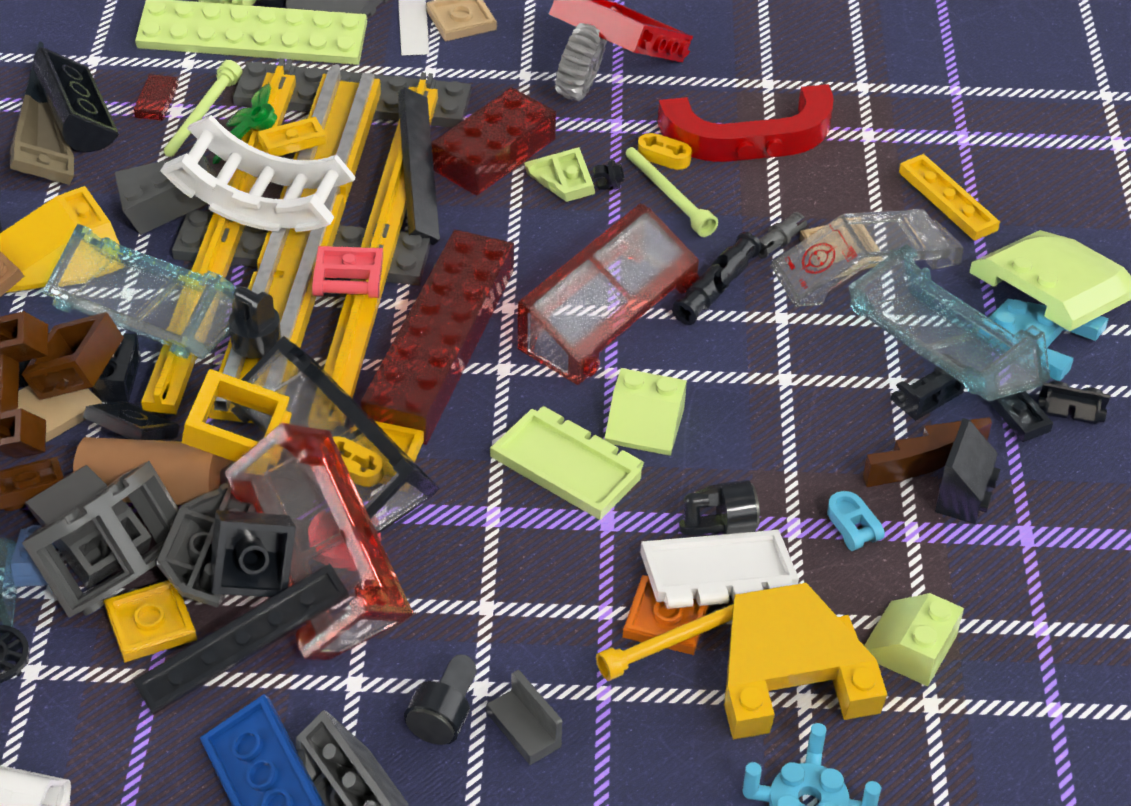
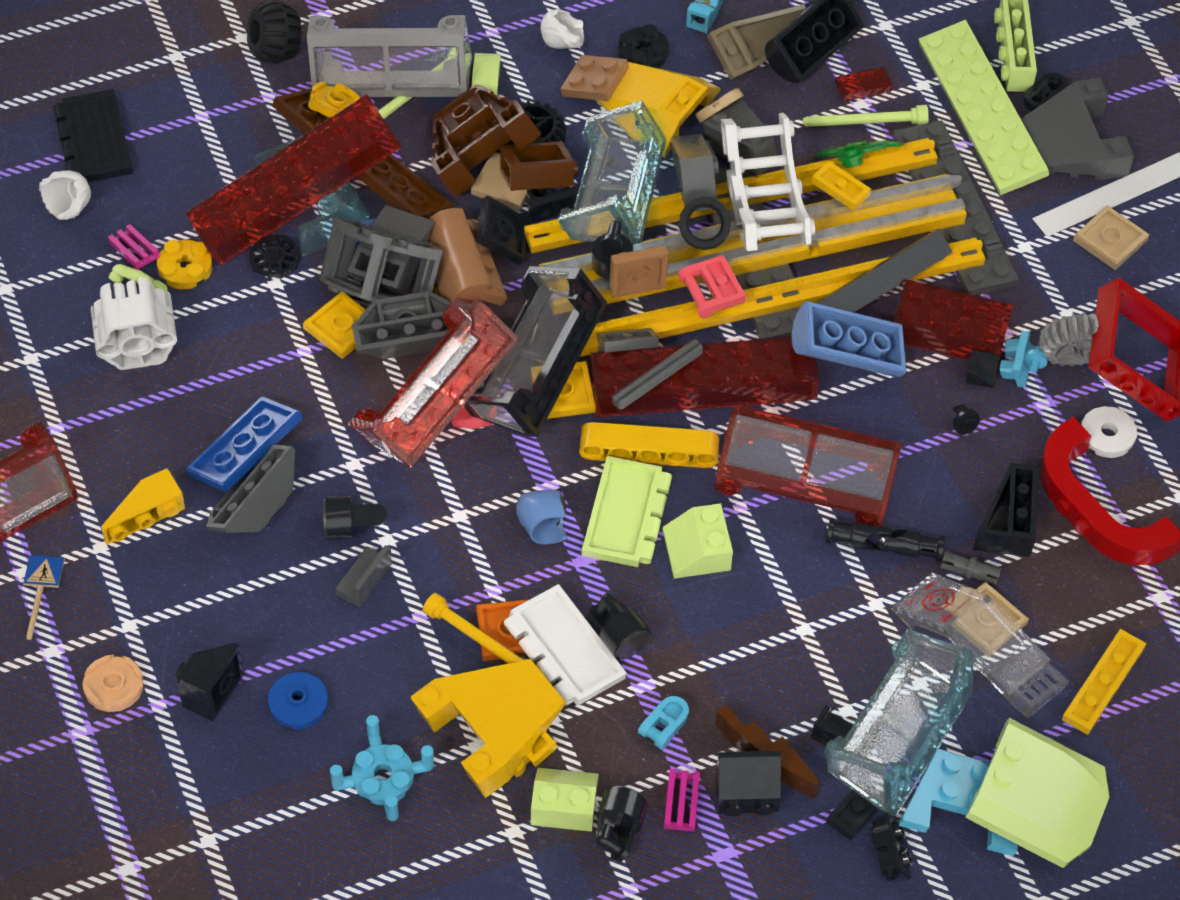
camera: 65 degrees right, 10 degrees up
black tile [133,563,349,715] -> none
yellow window [181,369,292,472] -> none
black slope [212,510,296,597] -> none
yellow beam [321,436,384,487] -> none
yellowish green wing [524,147,595,202] -> none
yellowish green piece [626,147,718,237] -> none
yellow beam [638,133,692,170] -> none
none -> medium blue piece [516,490,567,545]
none -> yellow beam [579,422,719,468]
none -> black piece [596,786,649,863]
none -> dark grey panel [597,328,659,366]
none -> medium nougat plate [609,246,668,298]
none -> dark grey axle [612,340,703,410]
none -> dark pink tile [664,769,700,832]
none -> dark grey wedge [670,133,719,211]
none -> black tyre [679,197,731,250]
none -> tan tile [696,88,744,124]
none -> medium blue brick [792,301,906,377]
none -> black slope [966,349,999,388]
none -> black wedge [973,463,1039,557]
none -> medium azure hips [1000,331,1048,387]
none -> white tile [1081,406,1137,458]

